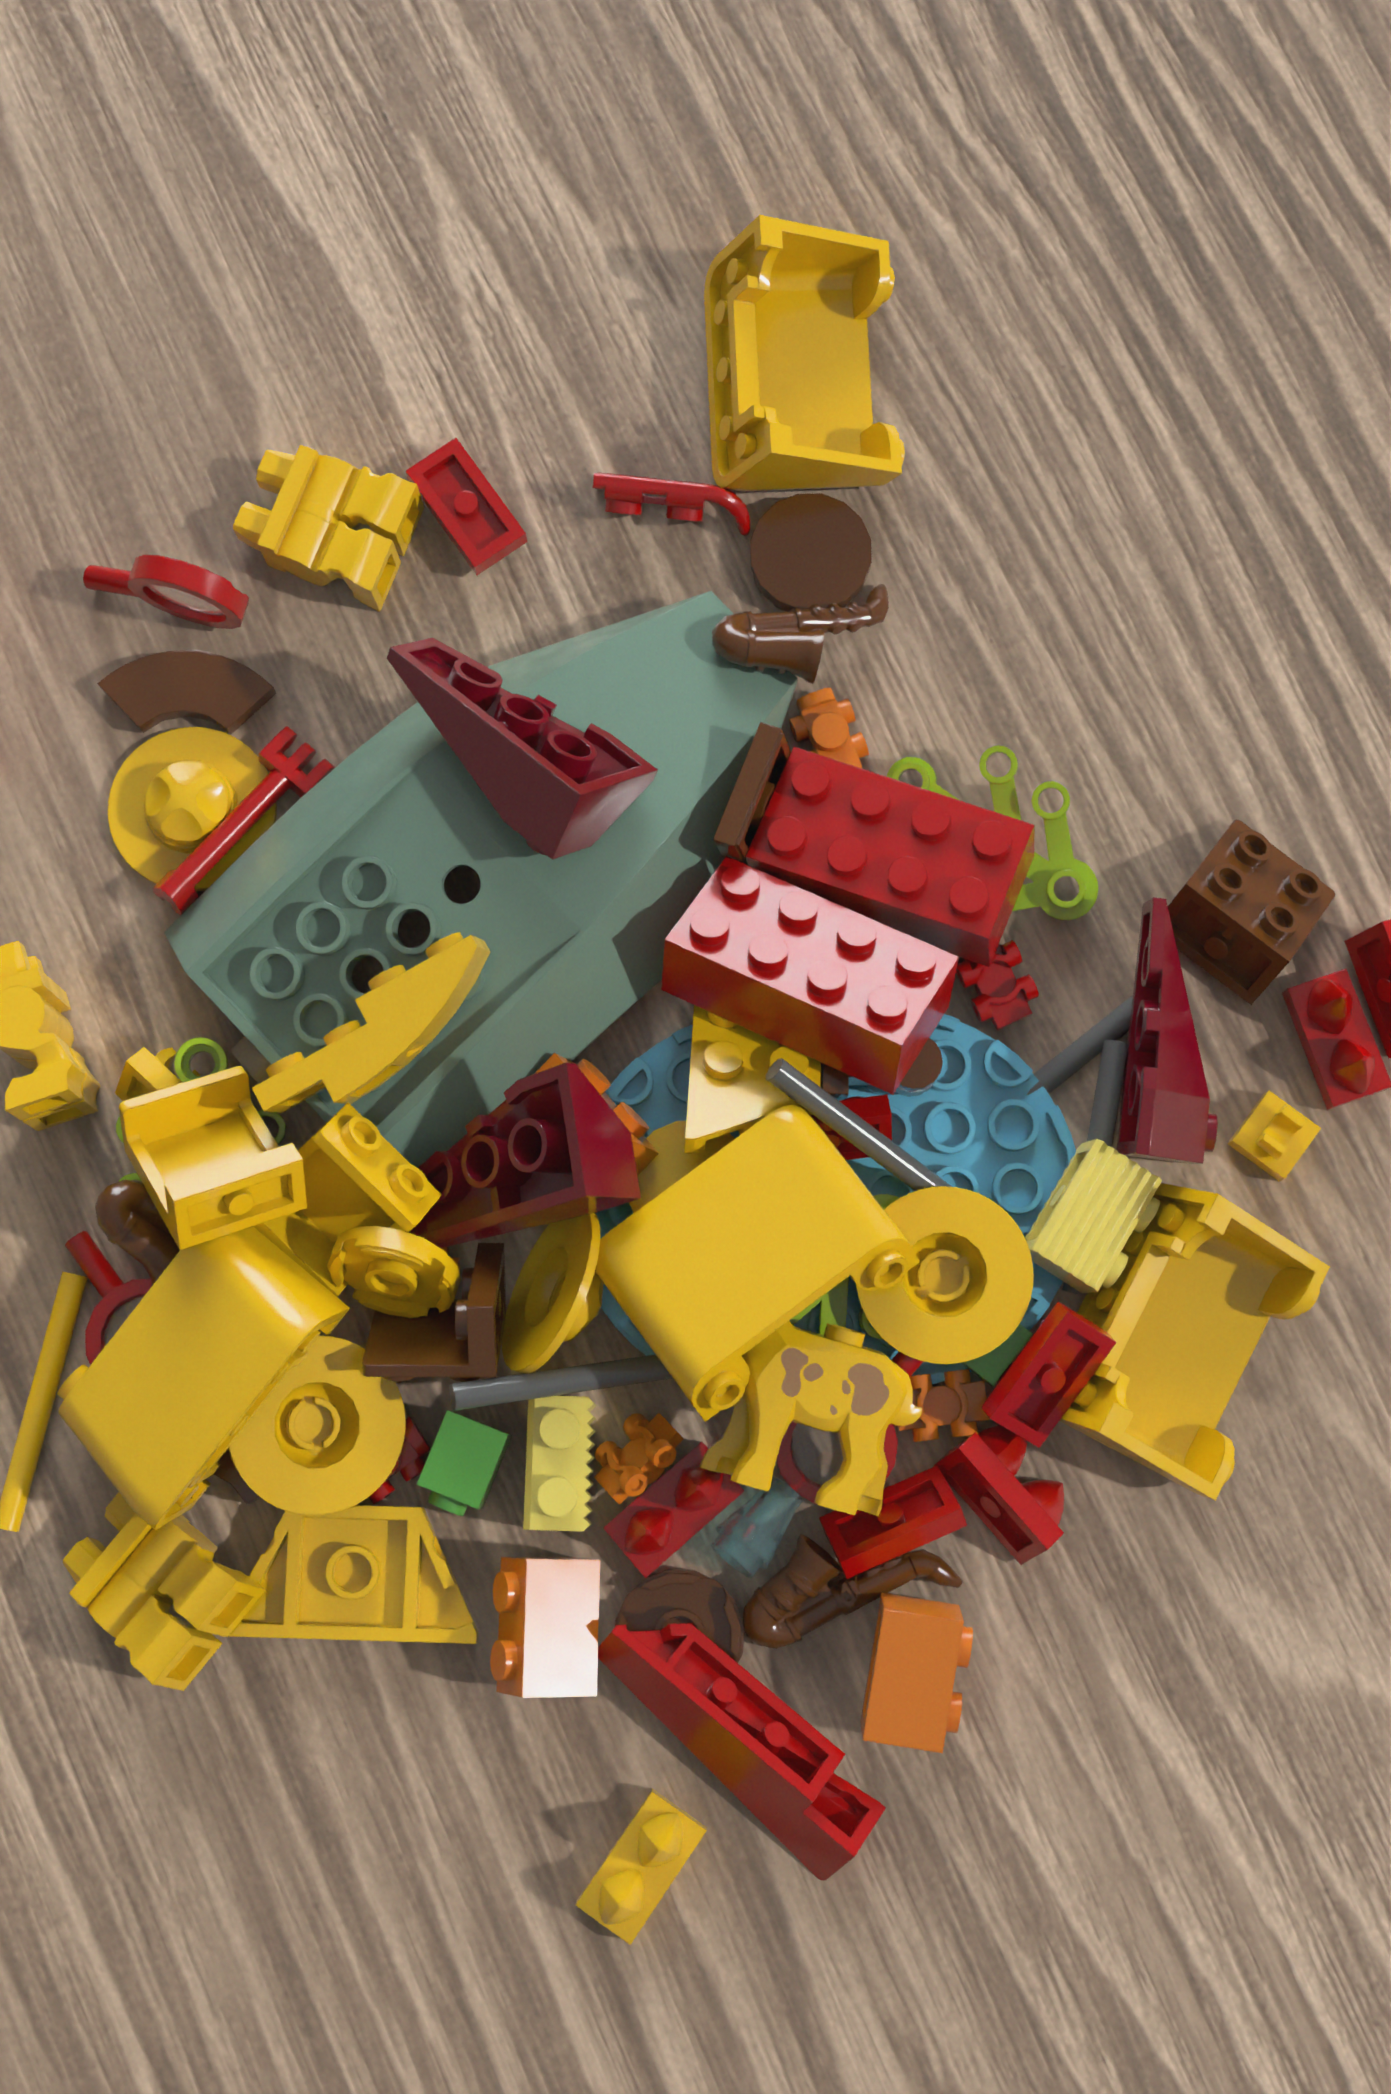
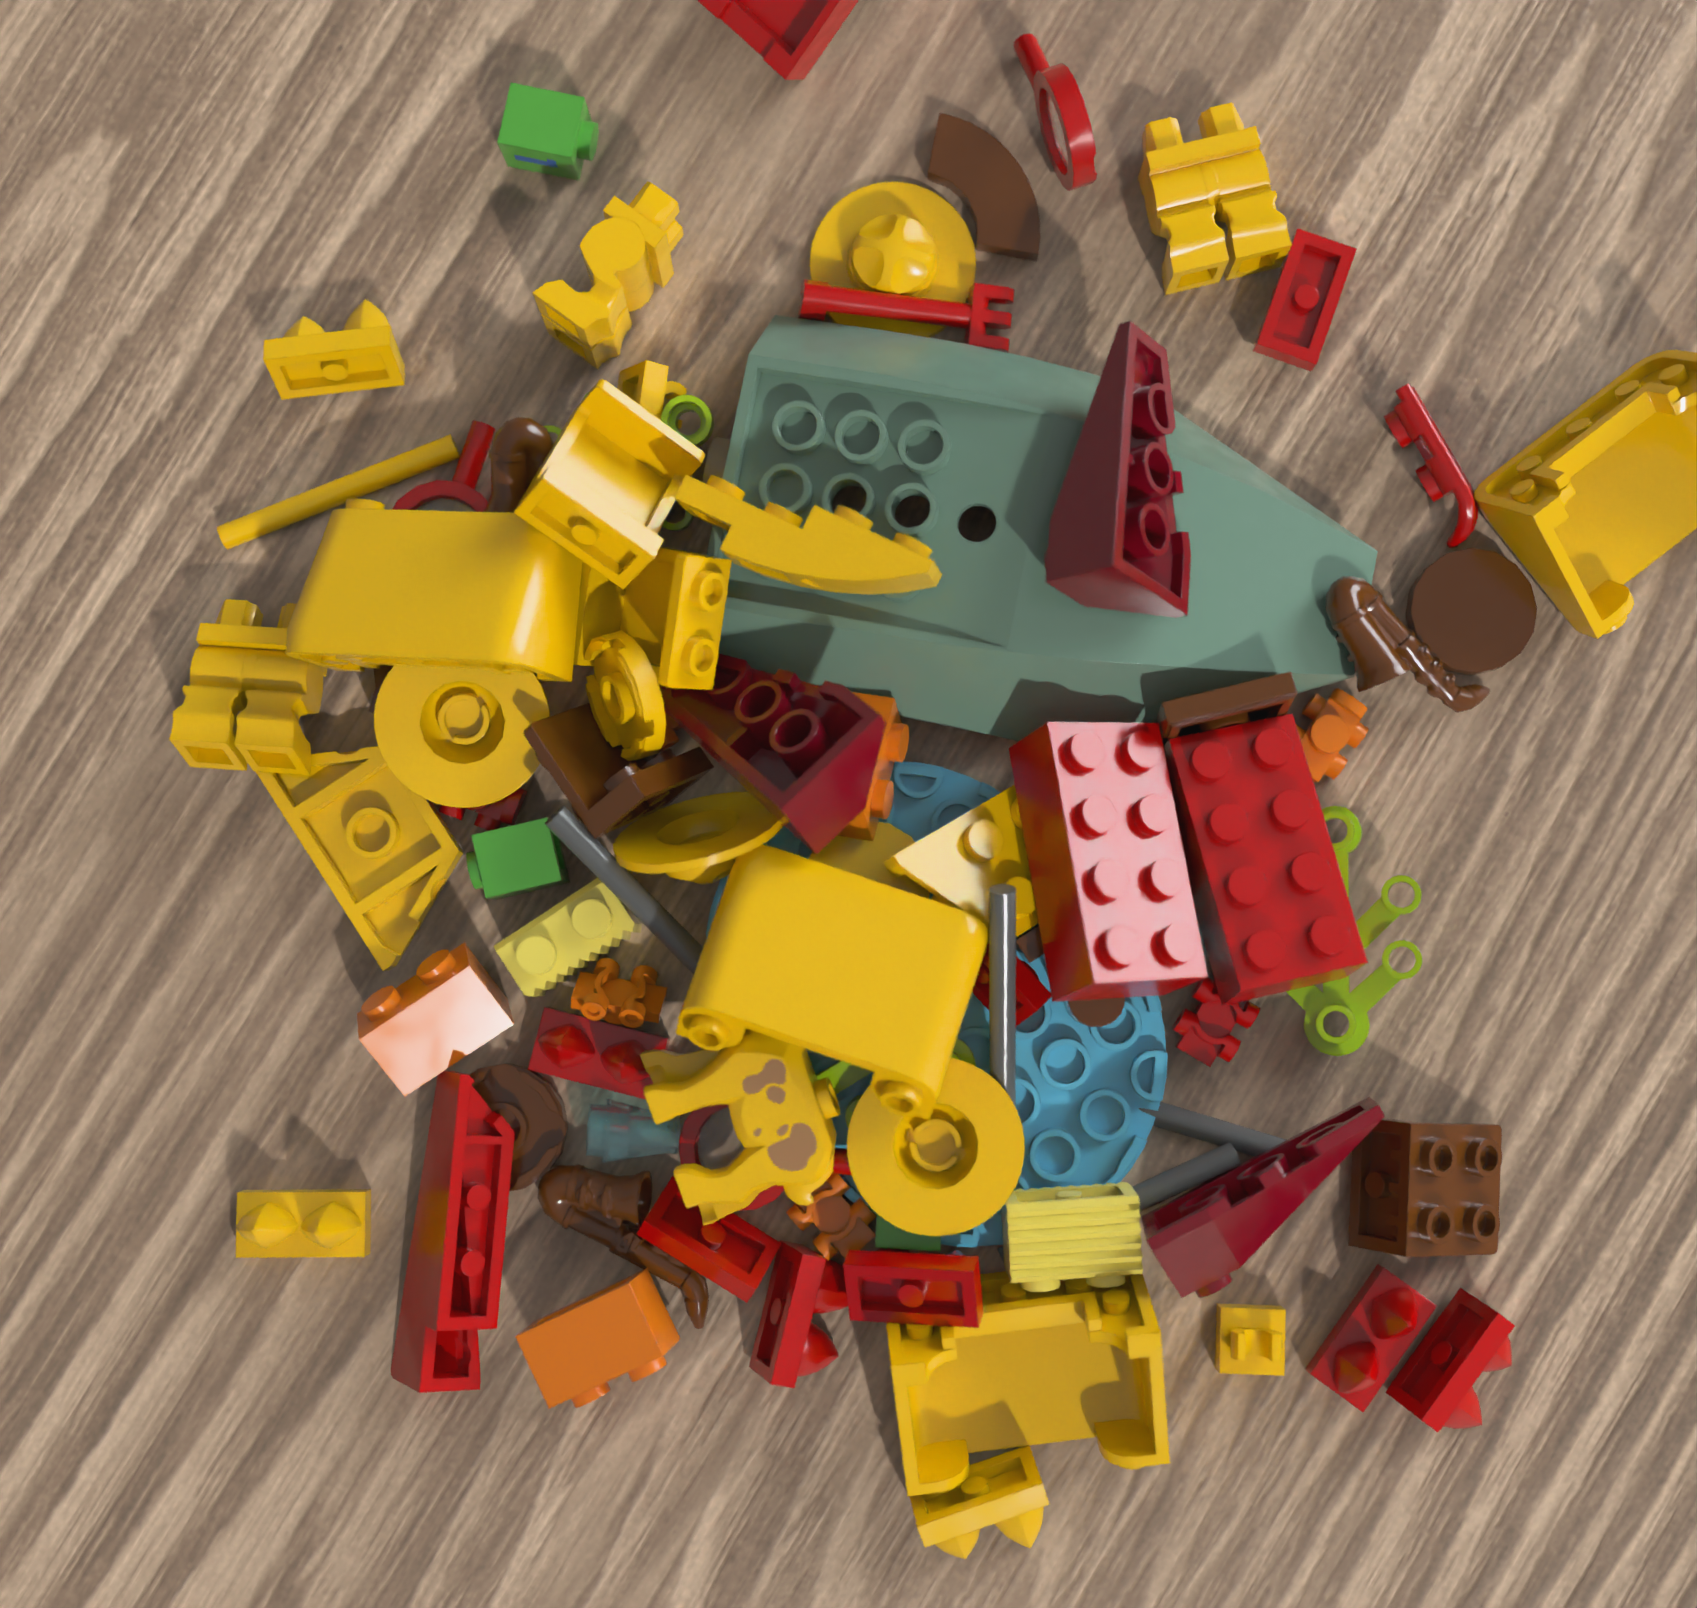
camera: 60 degrees right, 5 degrees up
none -> yellow tile [909,1445,1050,1560]

